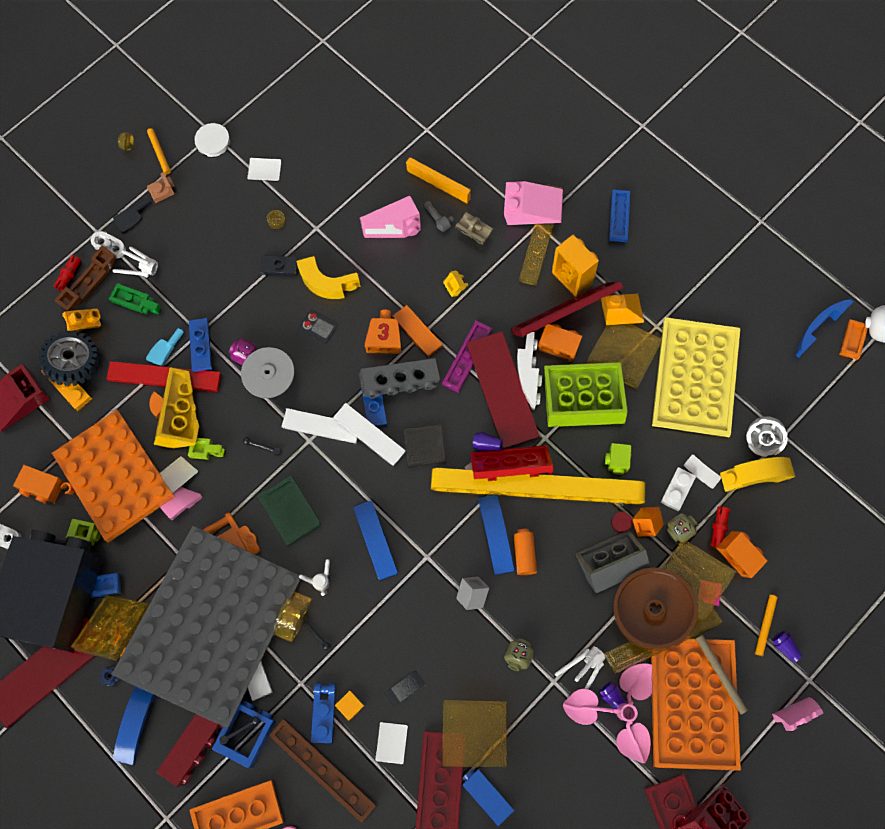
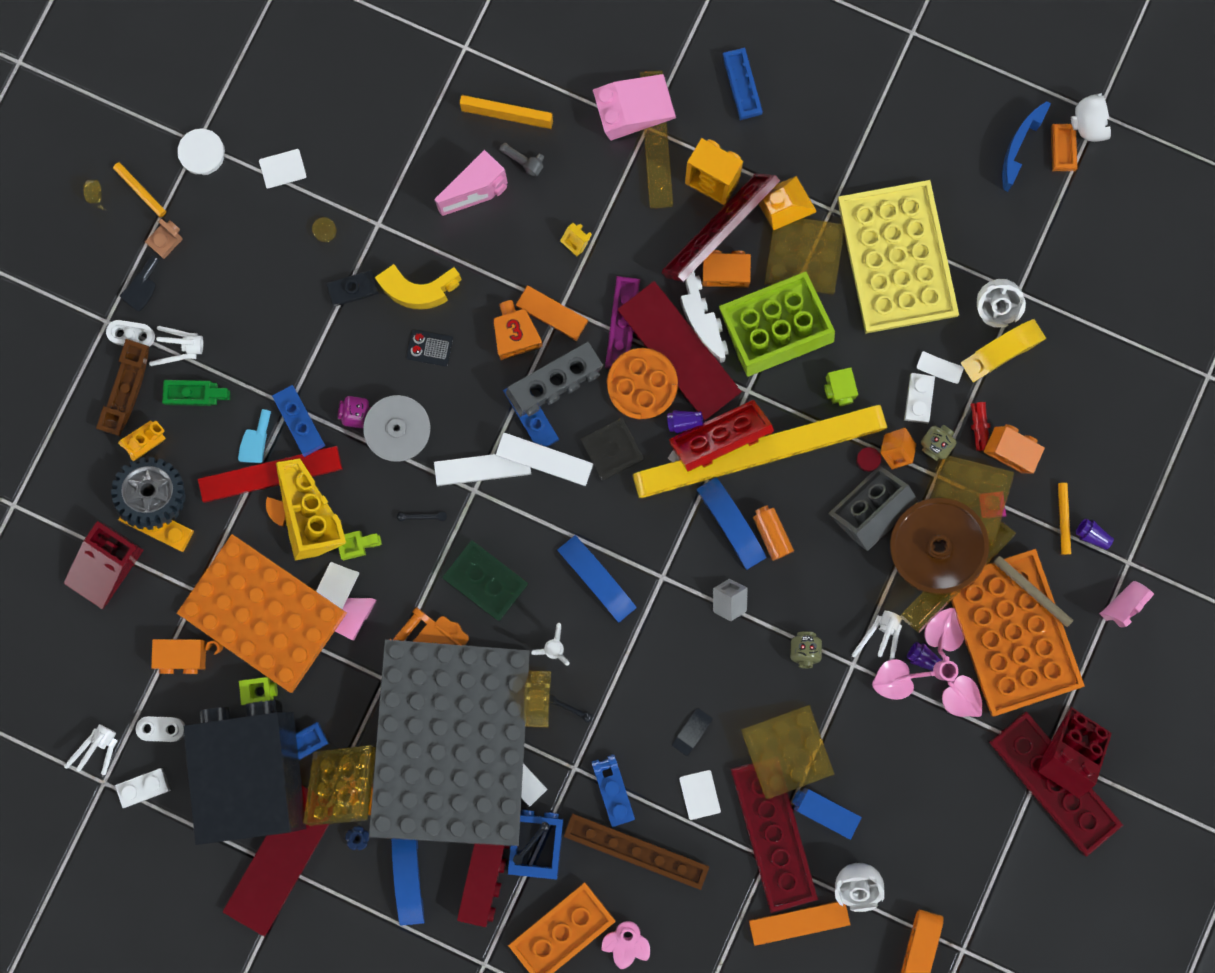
camera: 20 degrees left, 10 degrees up
red pin [53,255,82,291] -> none
light orange tile [335,691,364,721] -> none
dark tan hips [456,212,493,245] -> none
none -> orange tile [607,348,678,419]

